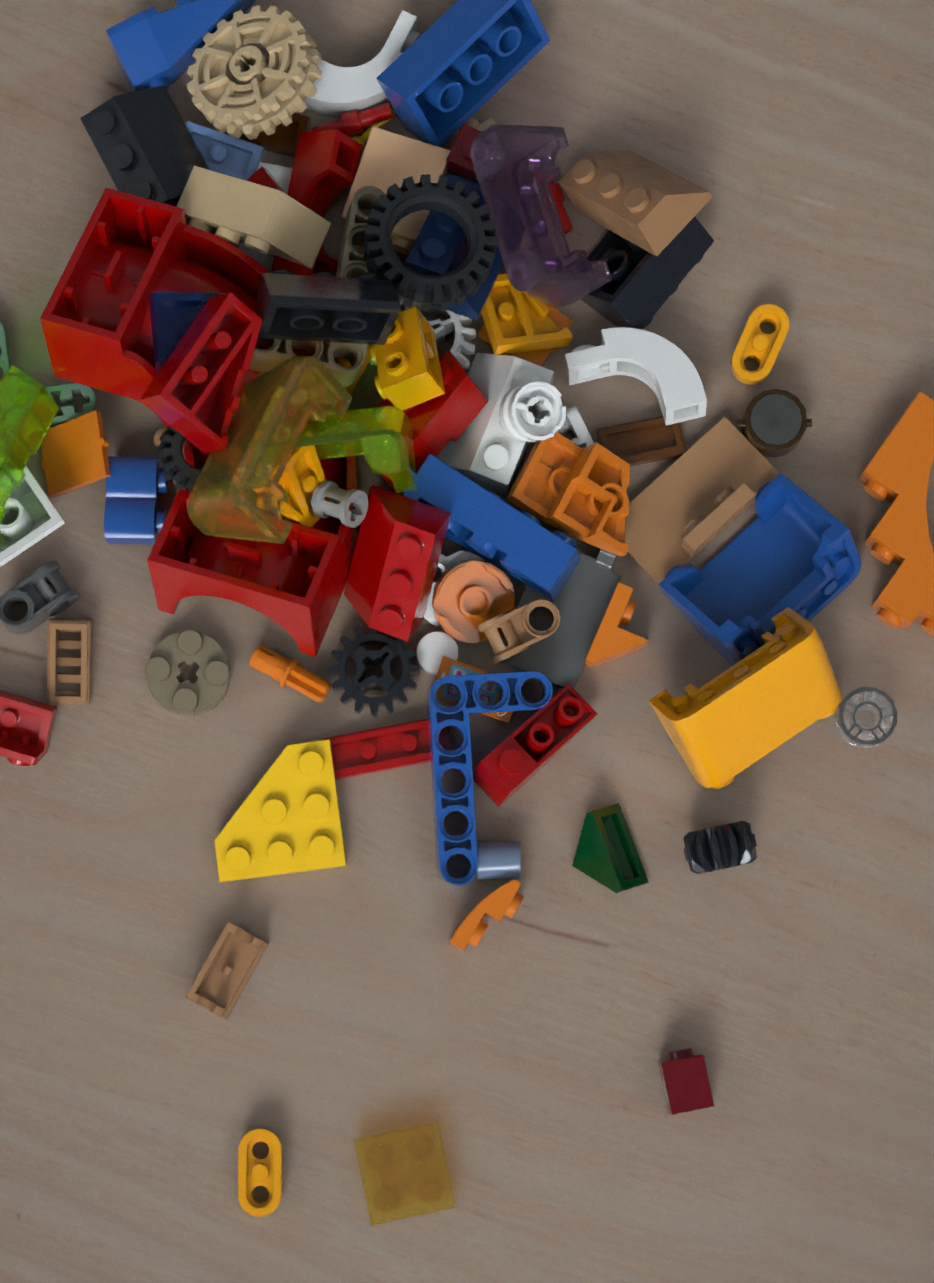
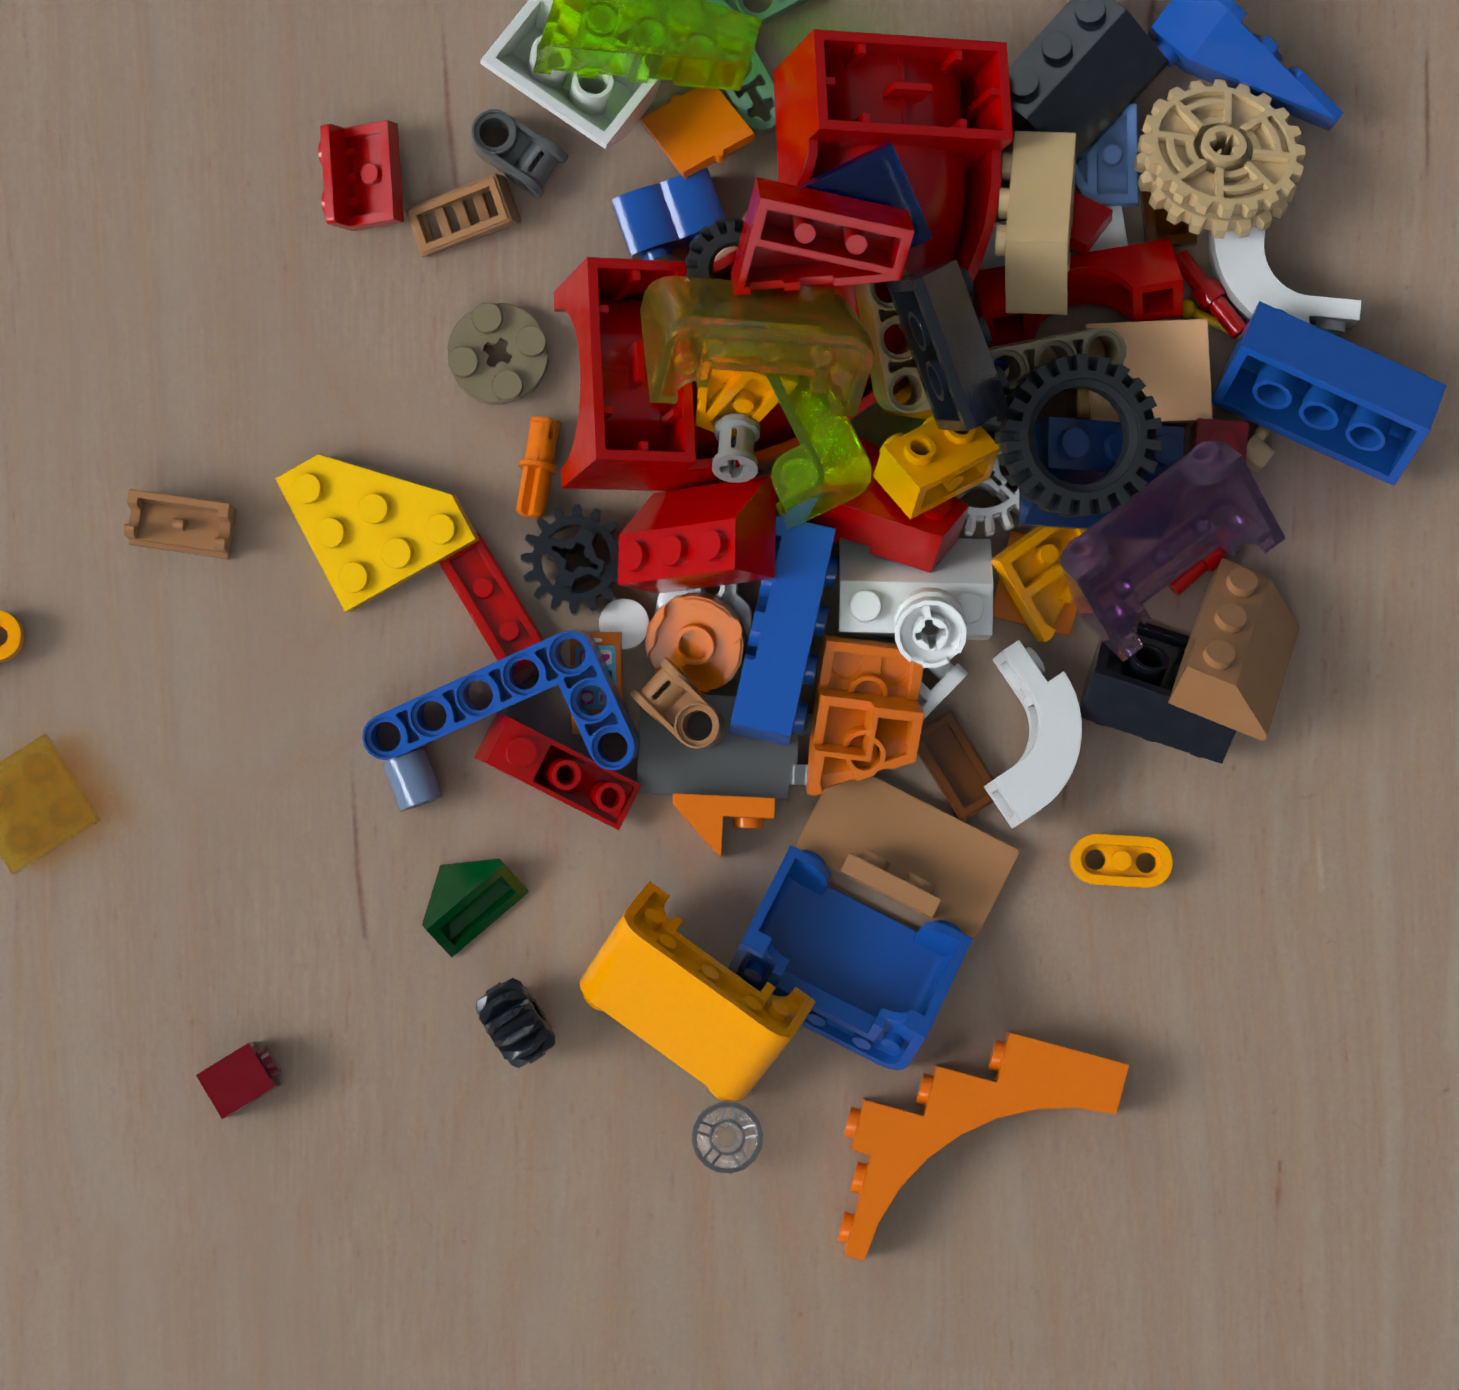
camera: 65 degrees right, 5 degrees up
orange slope [449,879,524,952] -> none
piece [737,389,812,458] -> none

